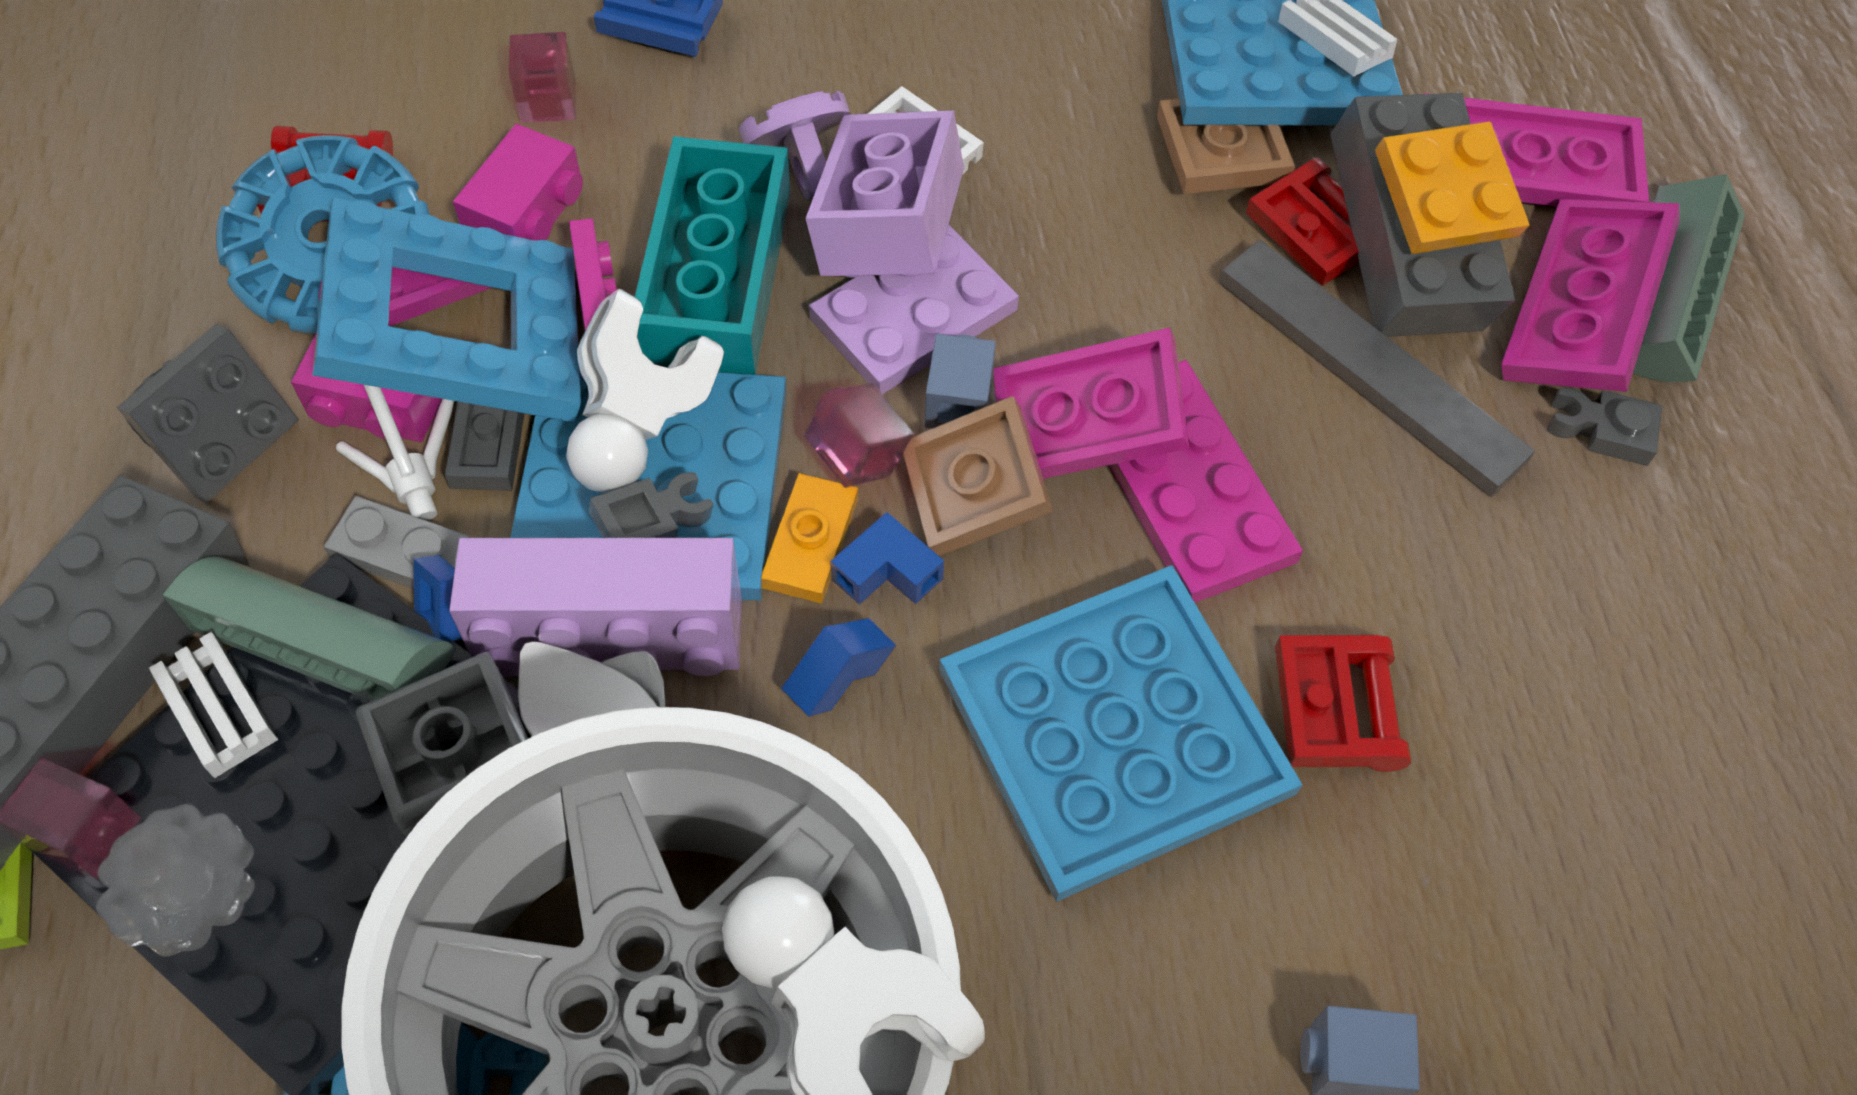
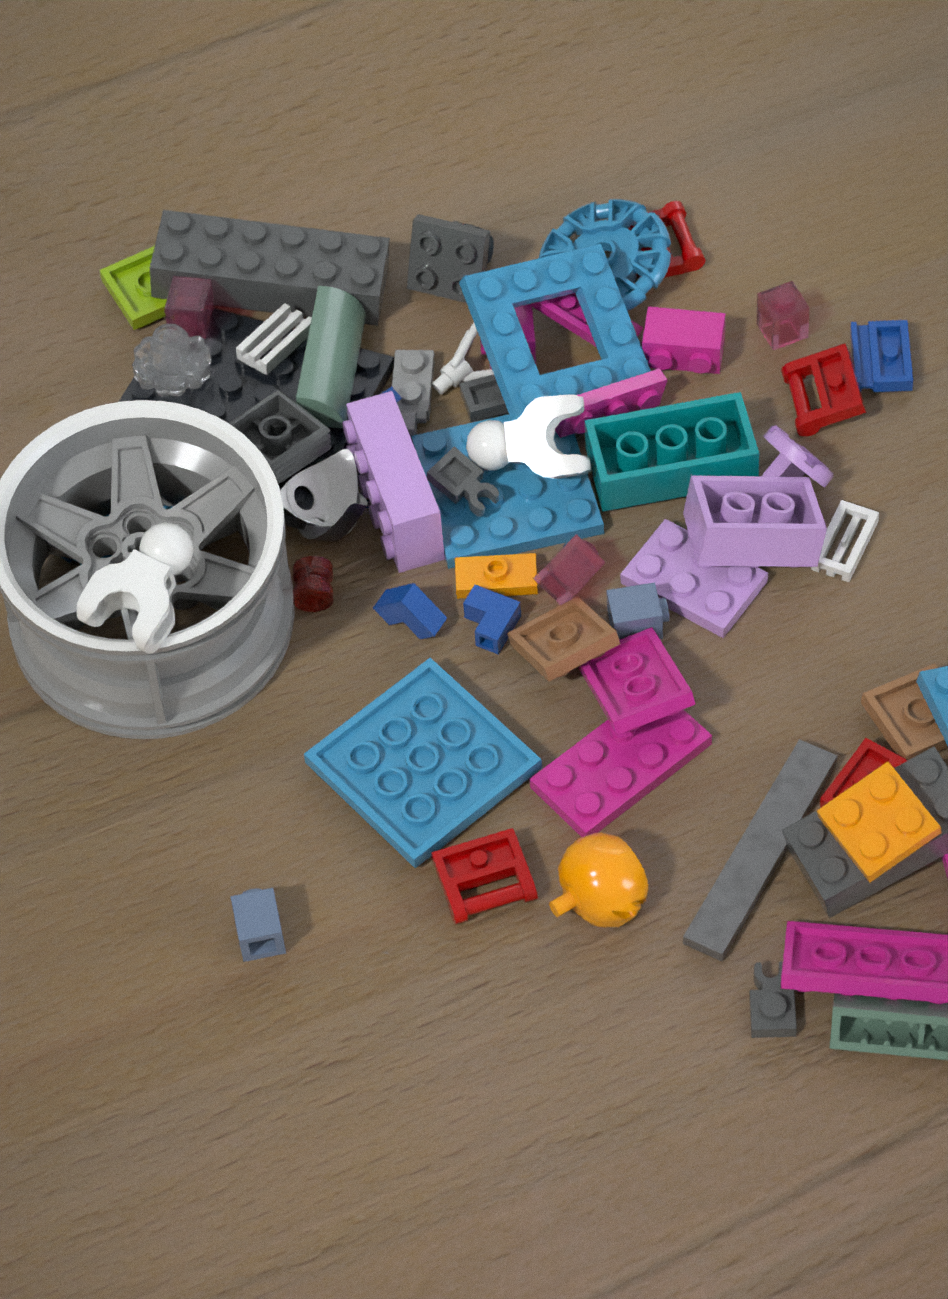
camera: 80 degrees right, 5 degrees down
none -> light orange piece [549,833,649,928]
none -> red plate [781,343,866,437]

